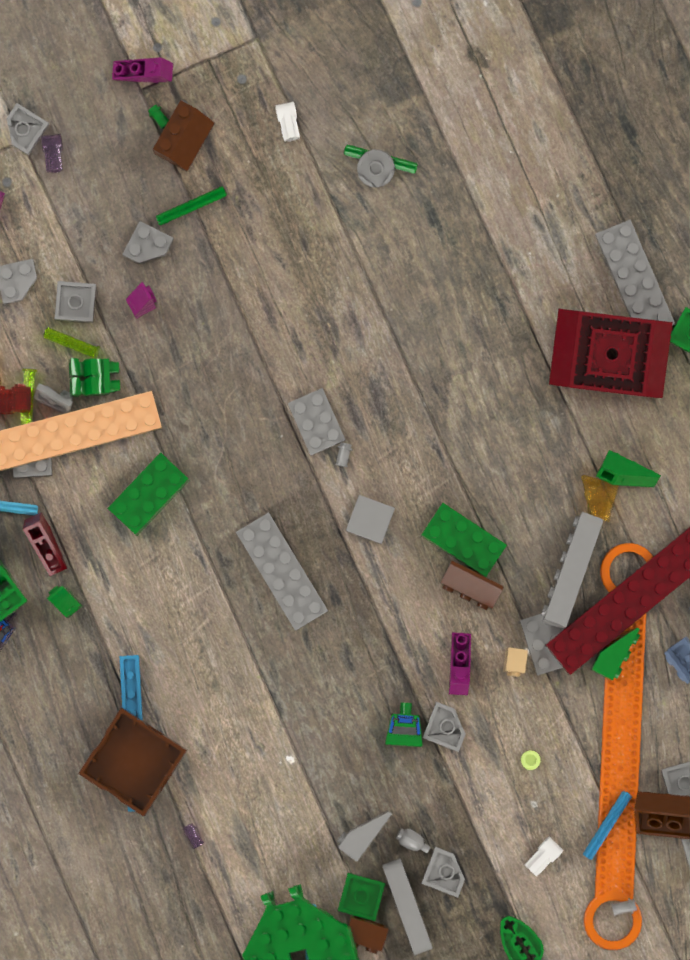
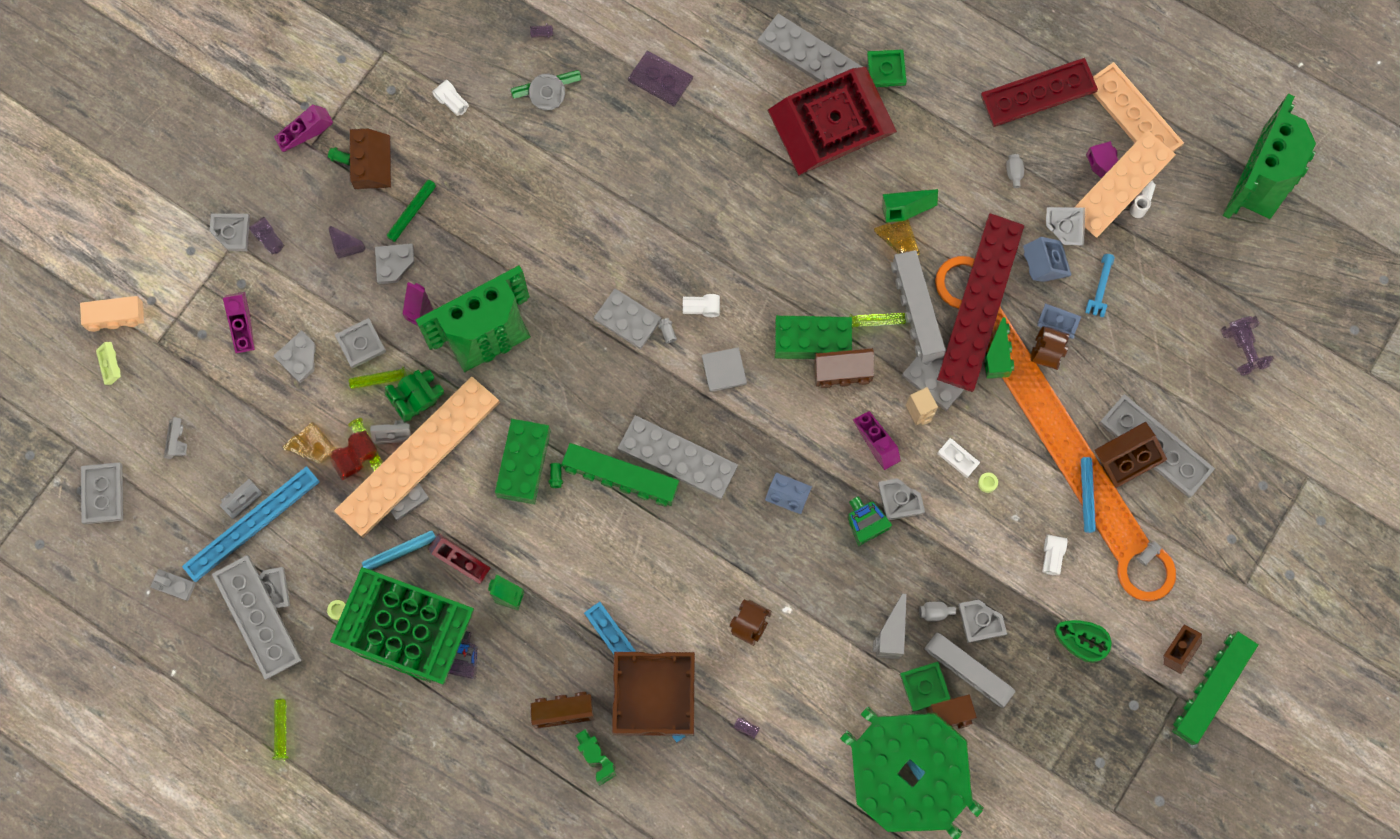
camera: 30 degrees left, 10 degrees down
none -> clear purple slope [328,226,366,259]
none -> green wedge [416,265,531,373]
none -> clear purple pin [530,23,553,38]
none -> reddish brown slope [531,692,595,729]
none -> green pin [548,463,564,489]
none -> green brick [562,443,679,507]
none -> green hips [575,729,617,786]
none -> clear purple tile [628,50,693,107]
none -> white piece [683,294,720,317]
none -> reddish brown brick [729,599,772,646]
none -> sand blue bracket [765,473,812,514]
none -> clear neon green axle [849,313,906,329]
none -> white plate [937,438,980,478]
none -> reddish brown brick [1030,326,1069,370]

